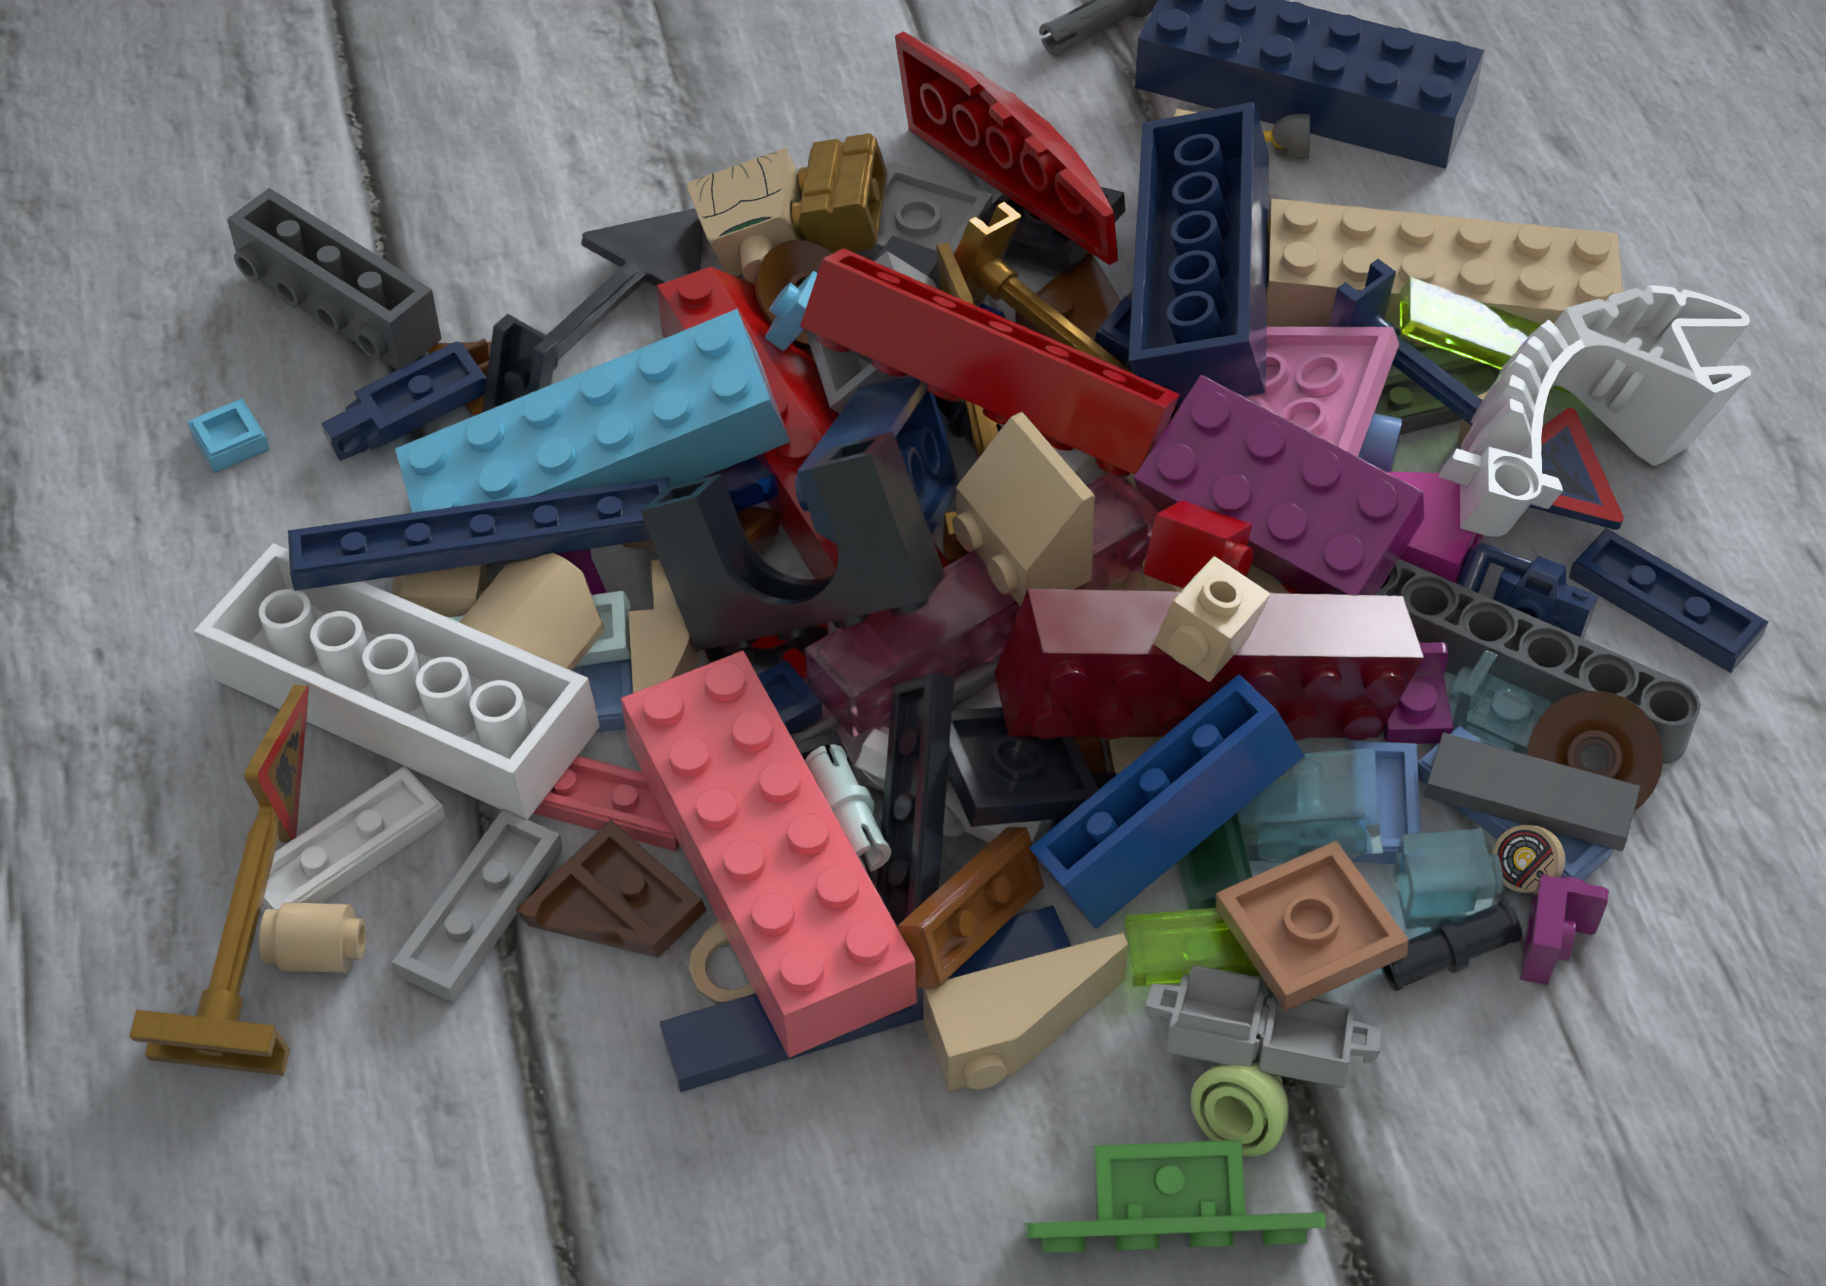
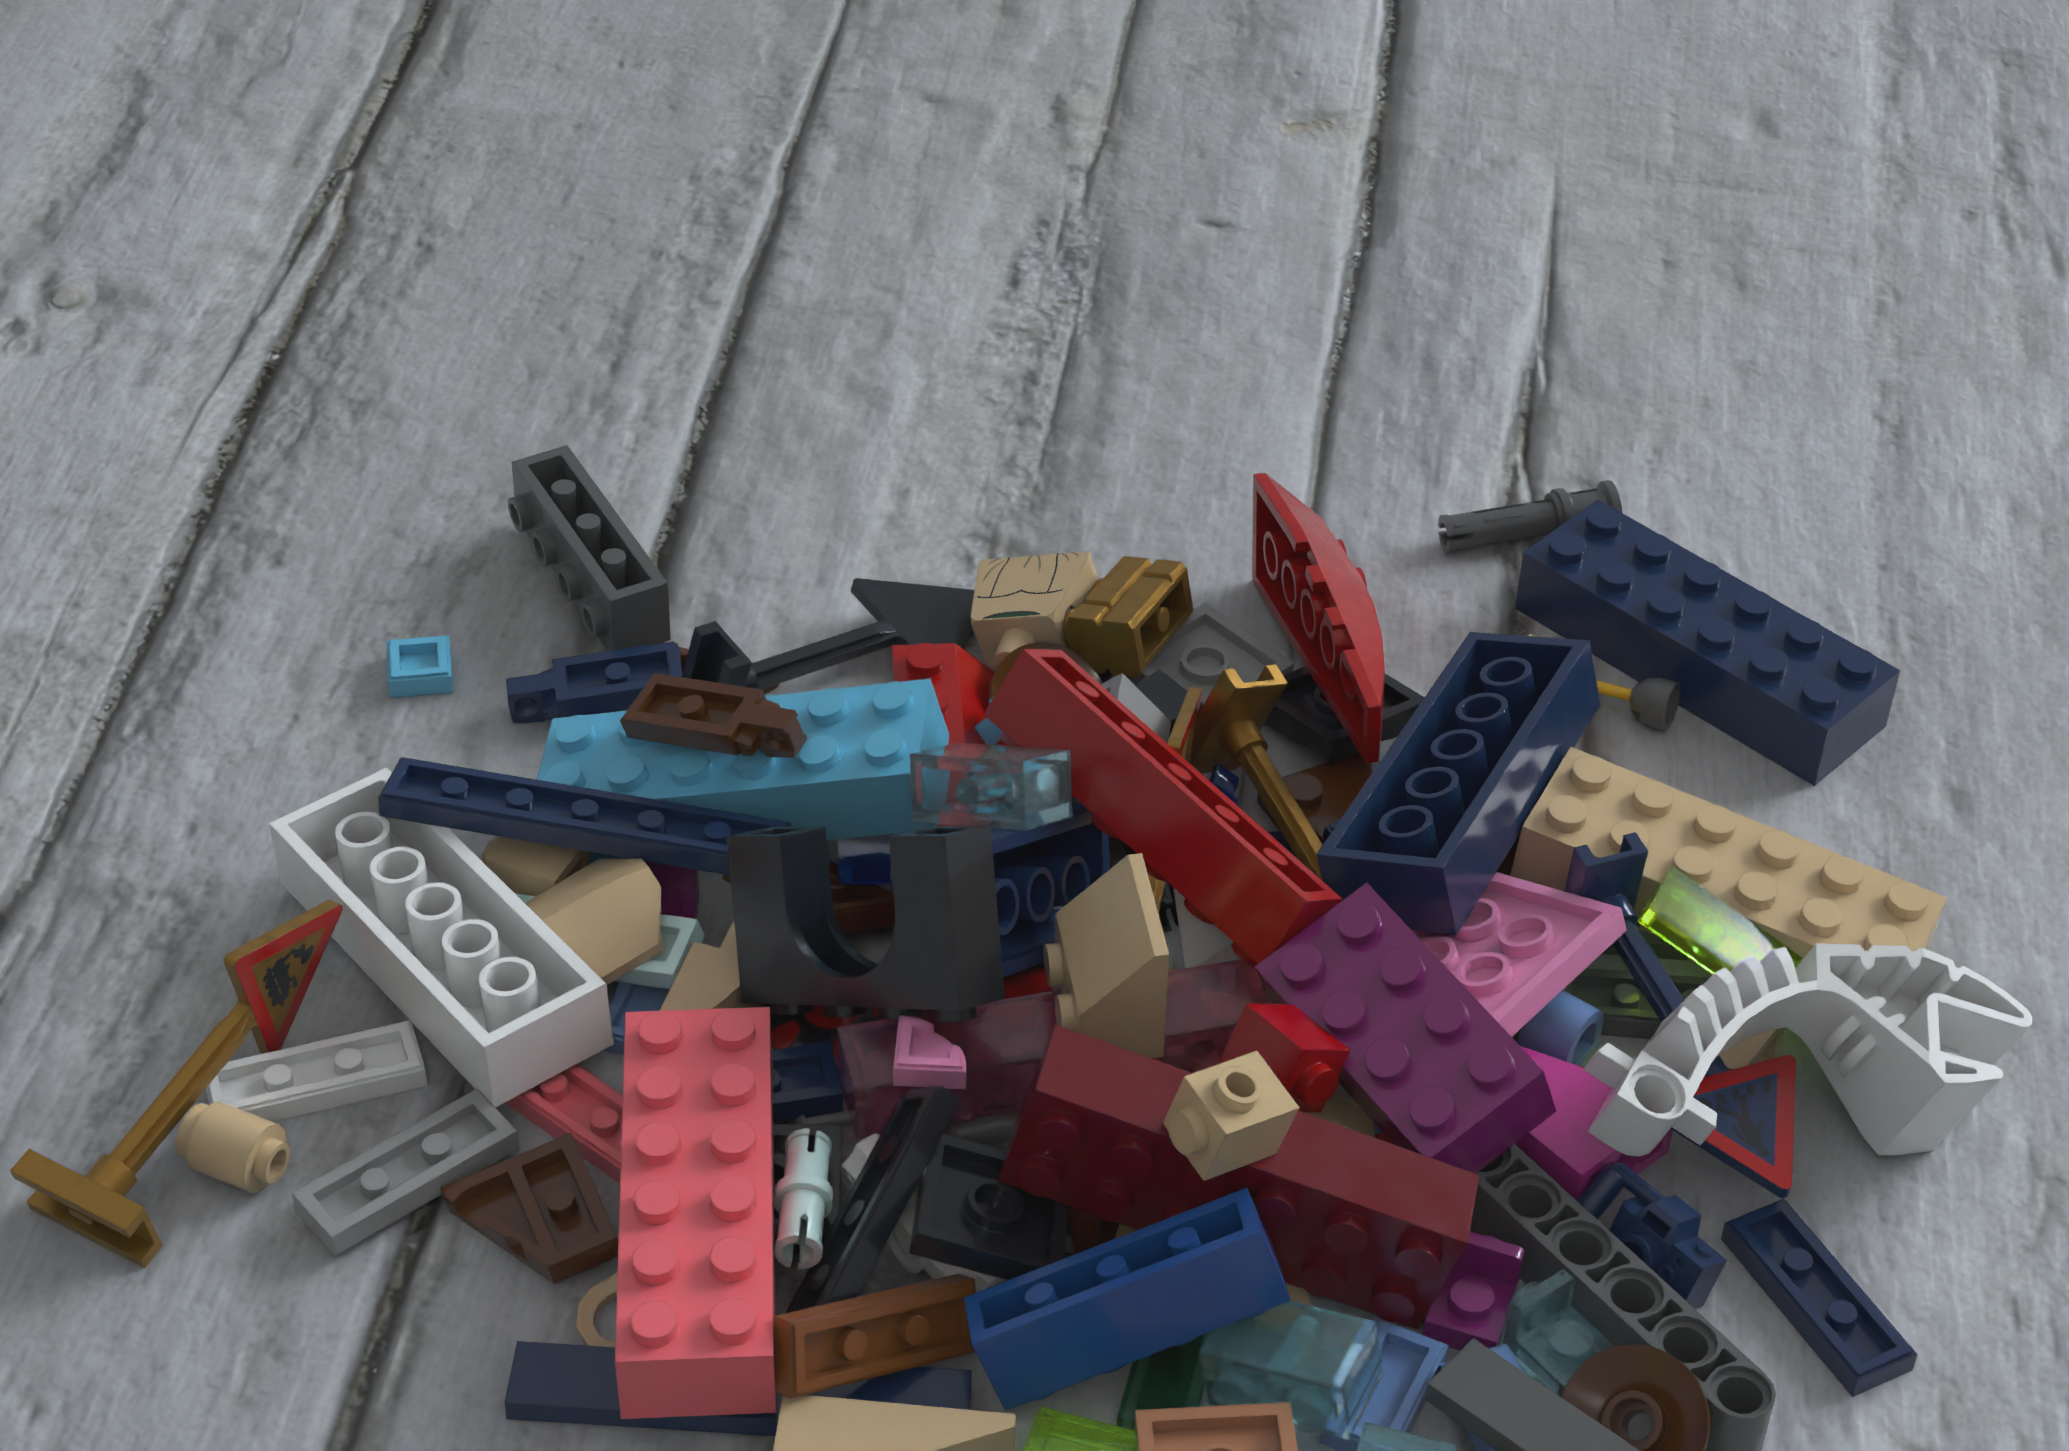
camera: 20 degrees right, 10 degrees down
none -> reddish brown hinge [620,673,807,758]
none -> bright pink tile [893,1015,966,1089]
none -> clear light blue brick [910,743,1072,831]

